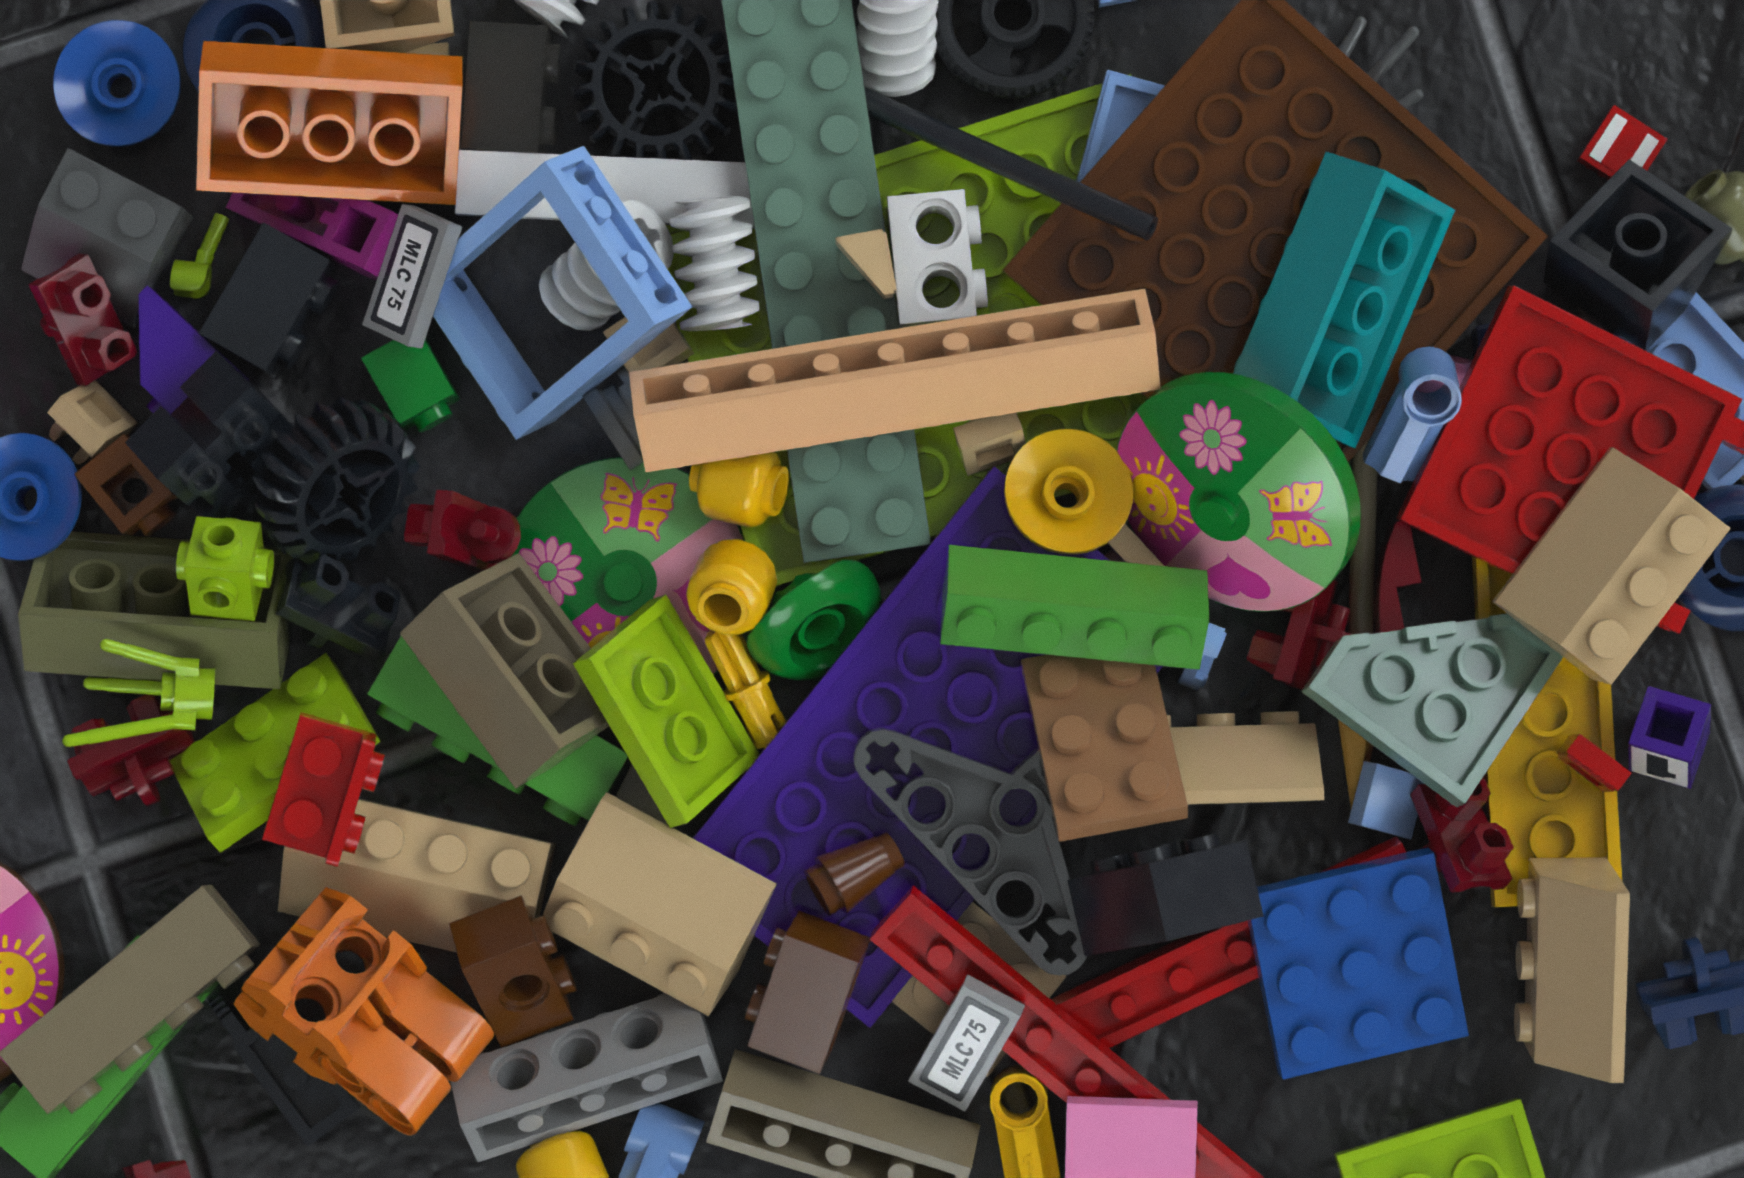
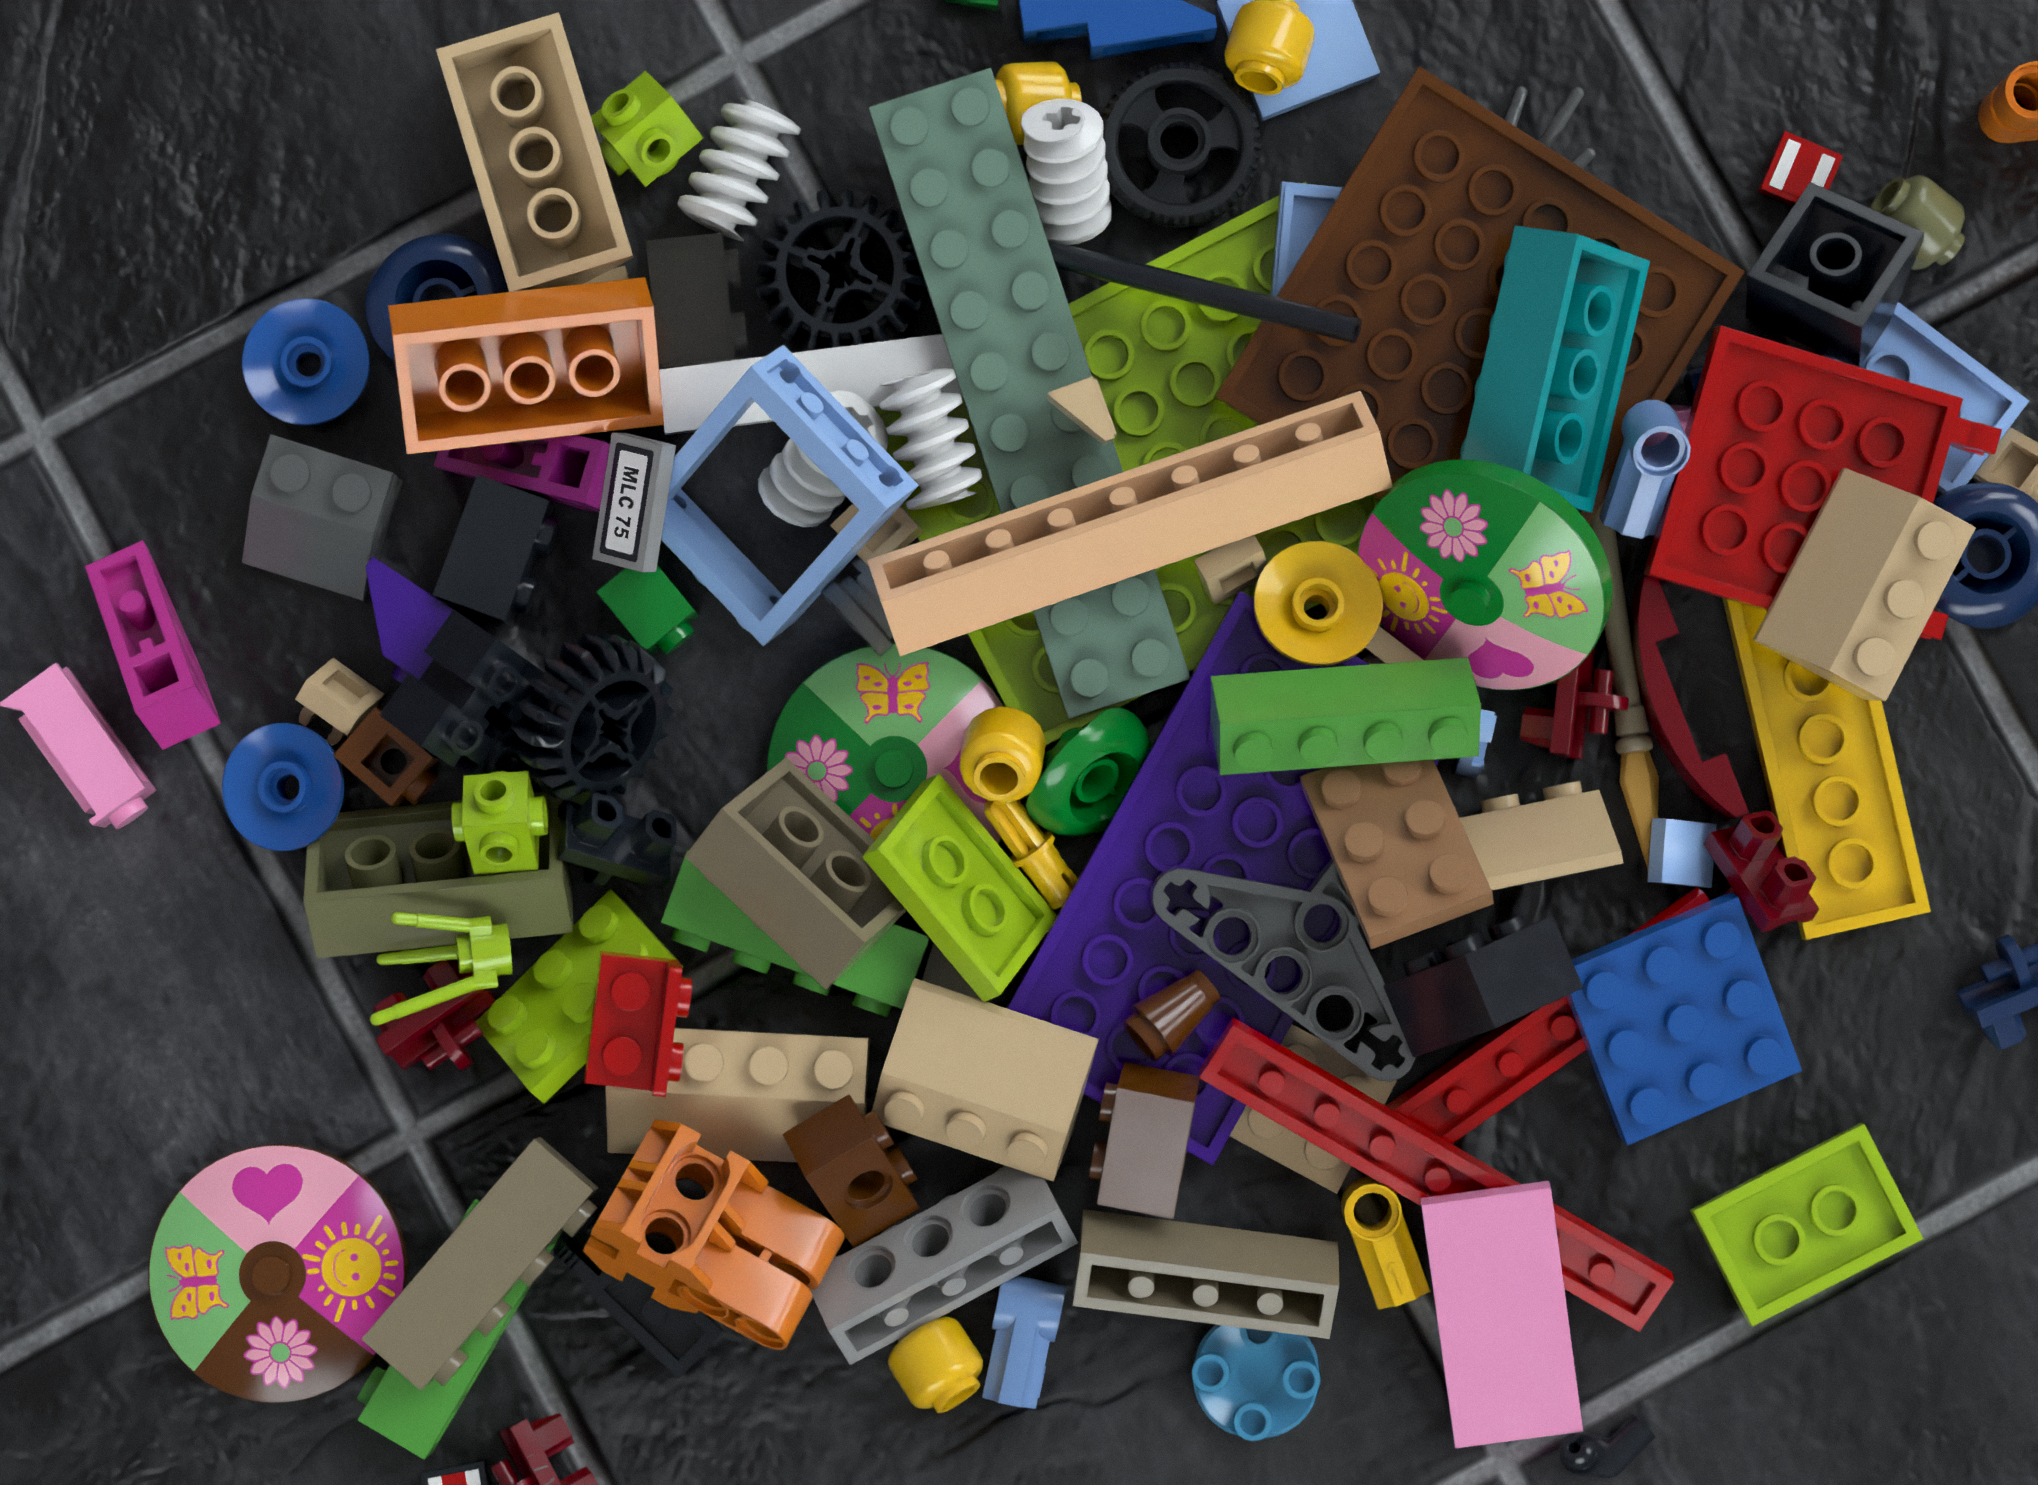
camera: 15 degrees left, 0 degrees up
dark red hips [28,253,137,386] -> none
lime hand [170,213,230,299] -> none
dark red hips [404,490,521,573] -> none
yellow head [689,452,789,527] -> none
white brick [887,189,988,328] -> none
tile [908,975,1025,1112] -> none
sand green plate [1301,613,1563,808] -> none
tan slope [1514,857,1630,1083] -> none
red tile [1556,733,1631,792] -> none
dark purple brick [1628,686,1711,789] -> none

